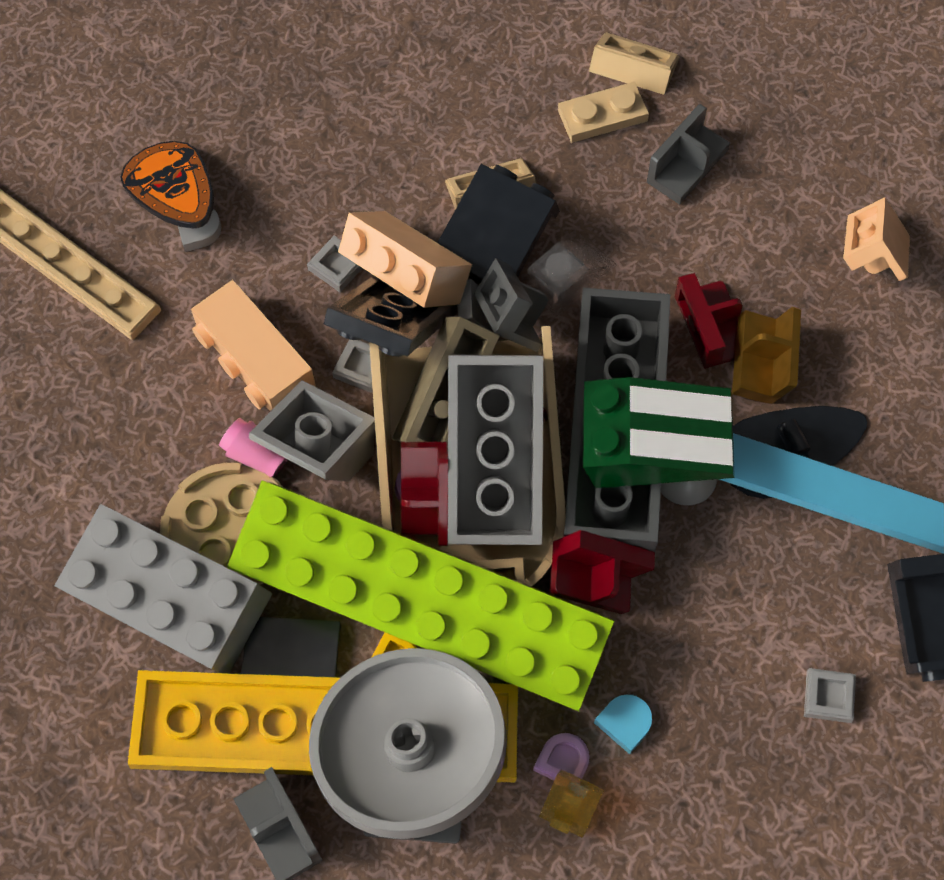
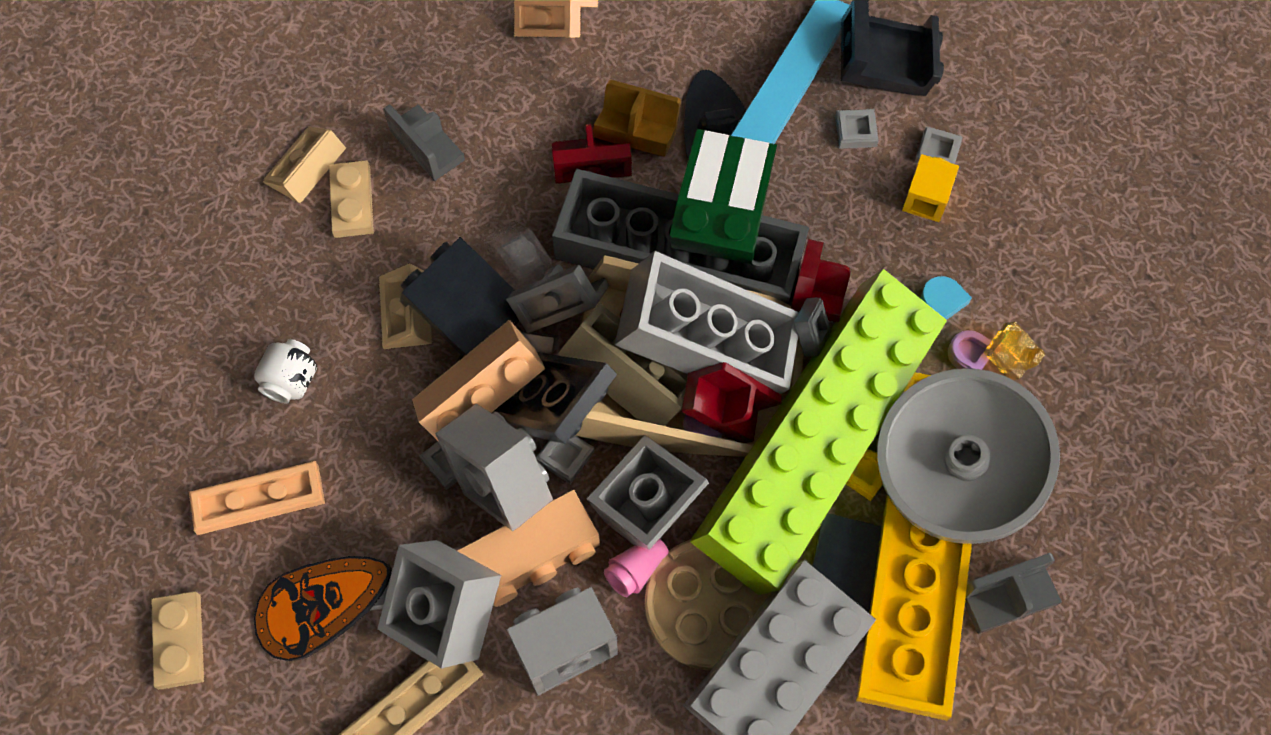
camera: 80 degrees left, 0 degrees up
none -> tan plate [152,592,204,690]
none -> light nougat tile [189,461,325,535]
none -> white head [254,339,317,404]
none -> light grey brick [378,540,501,669]
none -> light grey brick [435,404,553,531]
none -> light grey brick [507,587,618,696]
none -> dark grey tile [794,297,831,357]
none -> light grey tile [835,109,879,149]
none -> yellow brick [902,154,959,222]

